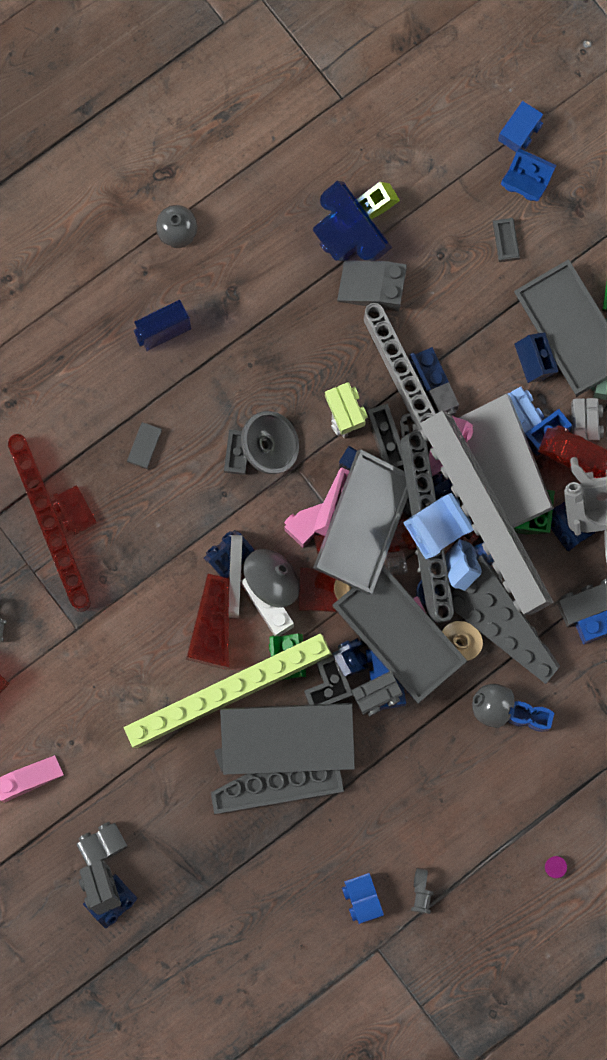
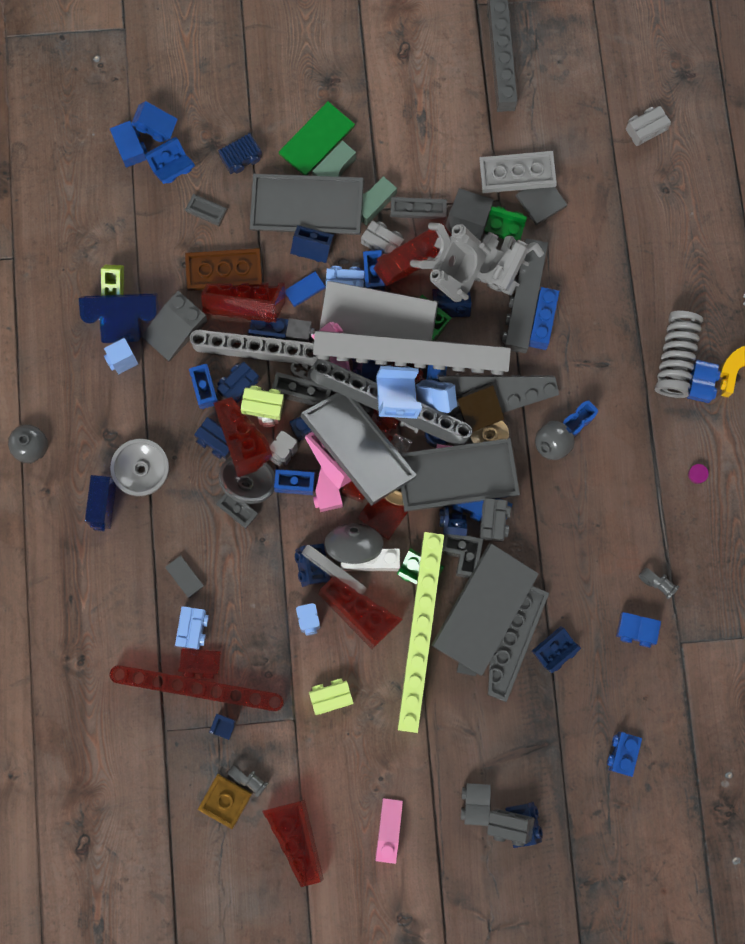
camera: 65 degrees left, 0 degrees up
none -> light blue brick [104,338,138,375]
none -> light grey dish [110,439,169,496]
none -> blue brick [131,101,178,142]
none -> light blue brick [175,607,209,650]
none -> reddish brown plate [185,248,262,291]
none -> blue brick [189,364,219,409]
none -> dark blue brick [194,417,240,460]
none -> clear red wedge [201,283,285,323]
none -> dark blue panel [209,714,237,740]
none -> clear red wedge [213,397,272,477]
none -> dark blue brick [217,362,260,407]
none -> dark blue brick [218,133,262,174]
none -> light grey brick [269,431,298,466]
none -> blue brick [274,469,315,495]
none -> blue tile [284,272,325,308]
none -> light blue brick [296,603,320,636]
none -> yellowish green brick [309,678,354,715]
none -> dark brown tile [456,384,505,432]
none -> dark blue bracket [532,626,581,673]
none -> blue bracket [607,732,642,777]

